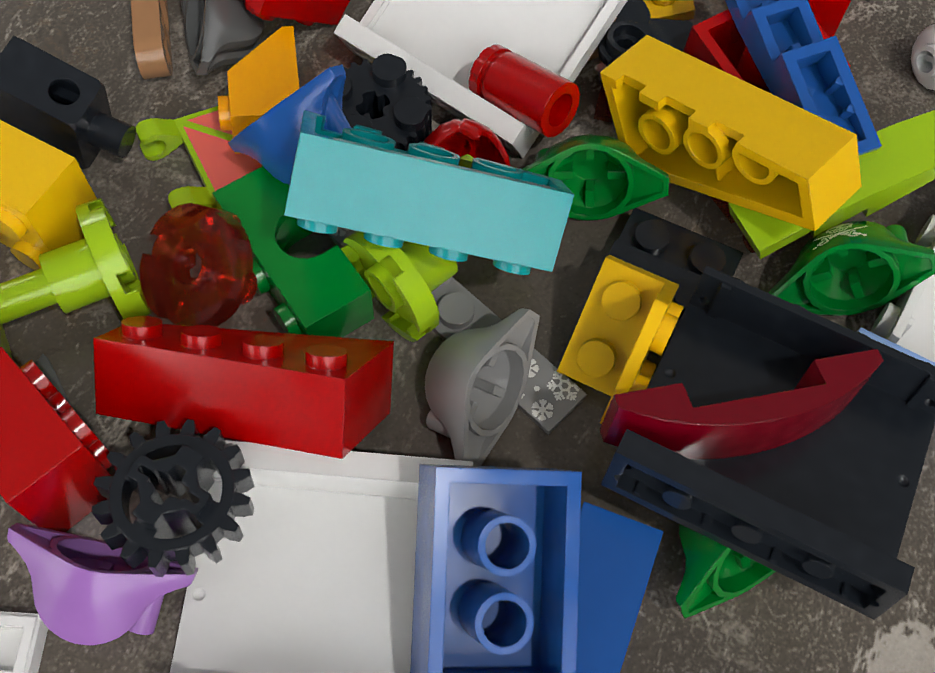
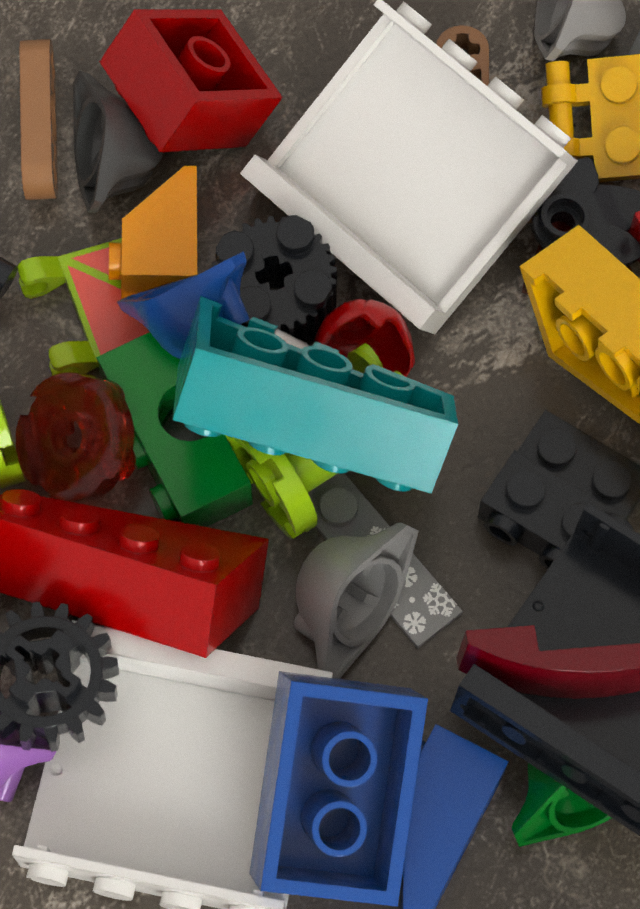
camera: 10 degrees right, 5 degrees up
red piece [469,44,580,137] -> none
green hat [522,134,669,220] -> none
yellow bracket [557,255,684,424] -> none

